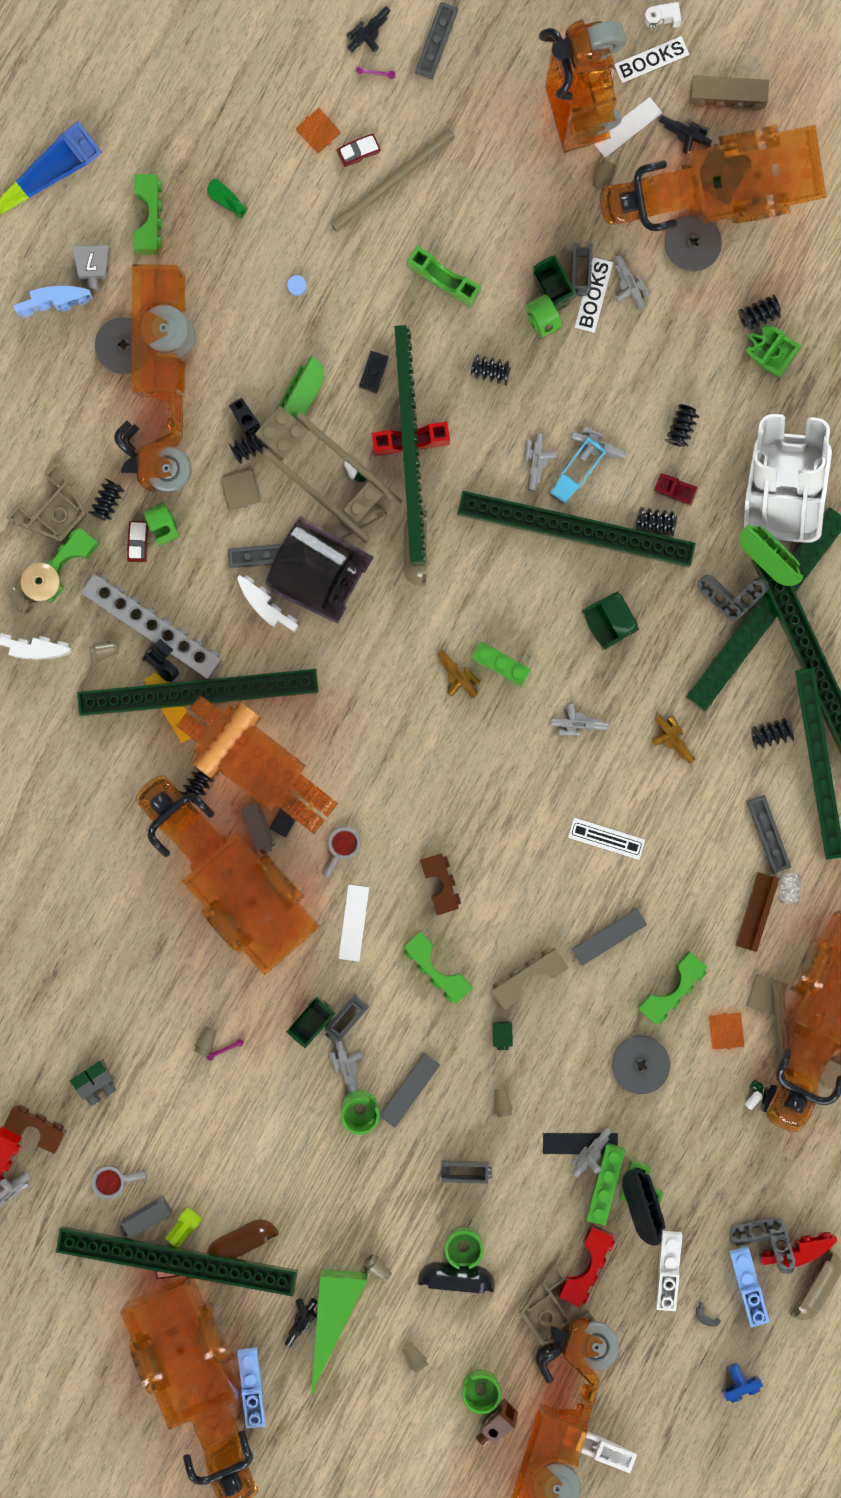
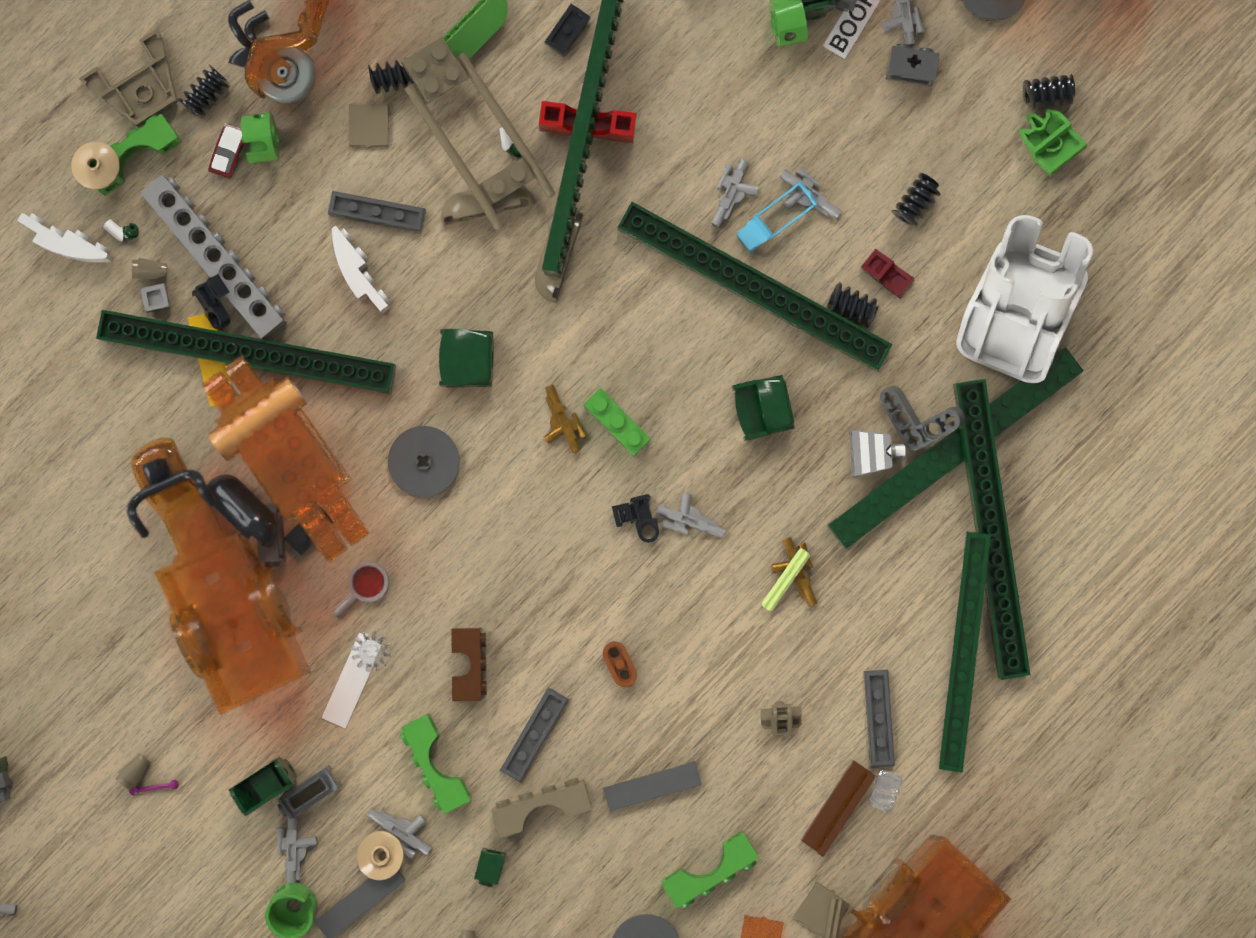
camera: 15 degrees right, 0 degrees up
dark tan cone [7,587,36,614] -> none
black piece [179,765,218,804] -> none
black leg [229,397,261,437] -> none
clear smoke windscreen [265,516,374,624] -> none
black piece [470,354,511,386] -> none
white sticker [568,818,645,860] -> none
bright green brick [739,524,803,586] -> none
black piece [751,718,794,750] -> none
none -> arm [103,219,139,242]
none -> light grey plate [141,283,171,313]
none -> black brick [207,474,277,548]
none -> clear gear [351,631,392,672]
none -> tan dish [357,831,404,880]
none -> light grey piece [367,808,432,859]
none -> dark grey piece [388,426,460,497]
none -> dark green piece [439,329,494,388]
none -> dark grey tile [500,687,568,782]
none -> dark orange plate [603,641,637,687]
none -> black piece [611,494,659,543]
none -> dark tan piece [761,701,802,738]
none -> yellowish green axle [762,548,810,611]
none -> torso [849,430,905,477]
none -> dark grey brick [885,44,940,87]

